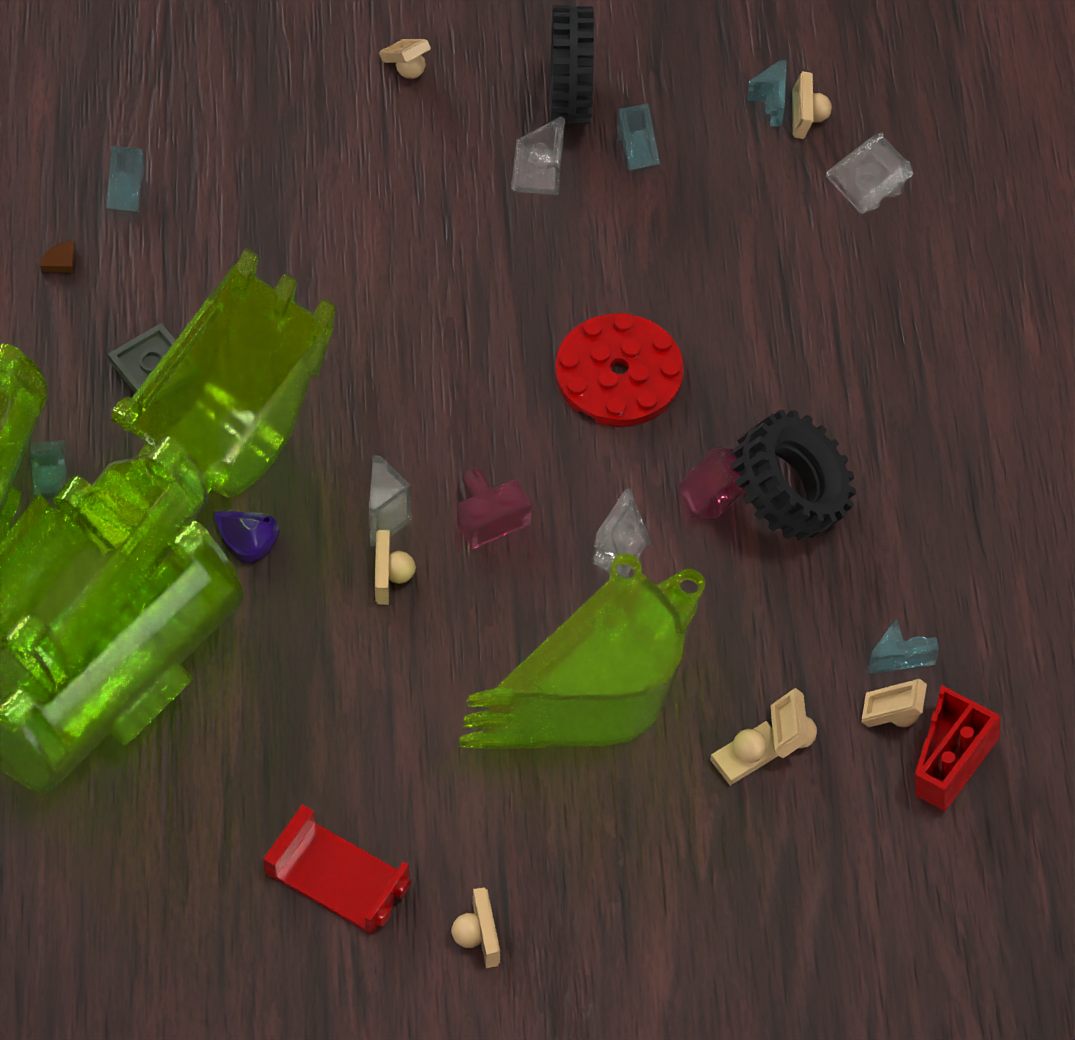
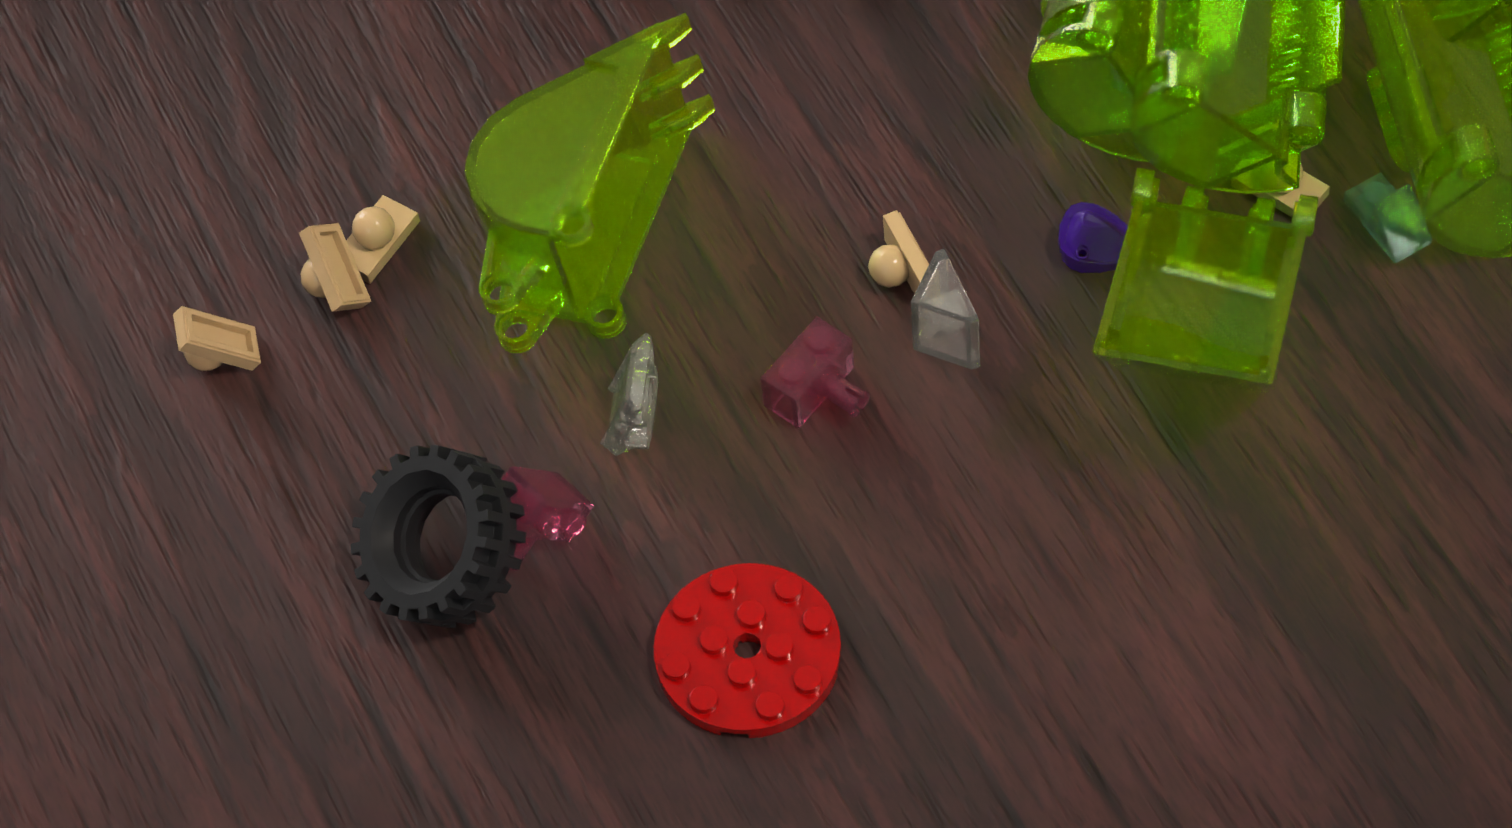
camera: 165 degrees right, 0 degrees up
dark grey plate [107,323,198,404] -> none
clear light blue slope [868,619,939,674] -> none
red wedge [915,685,1000,812] -> none

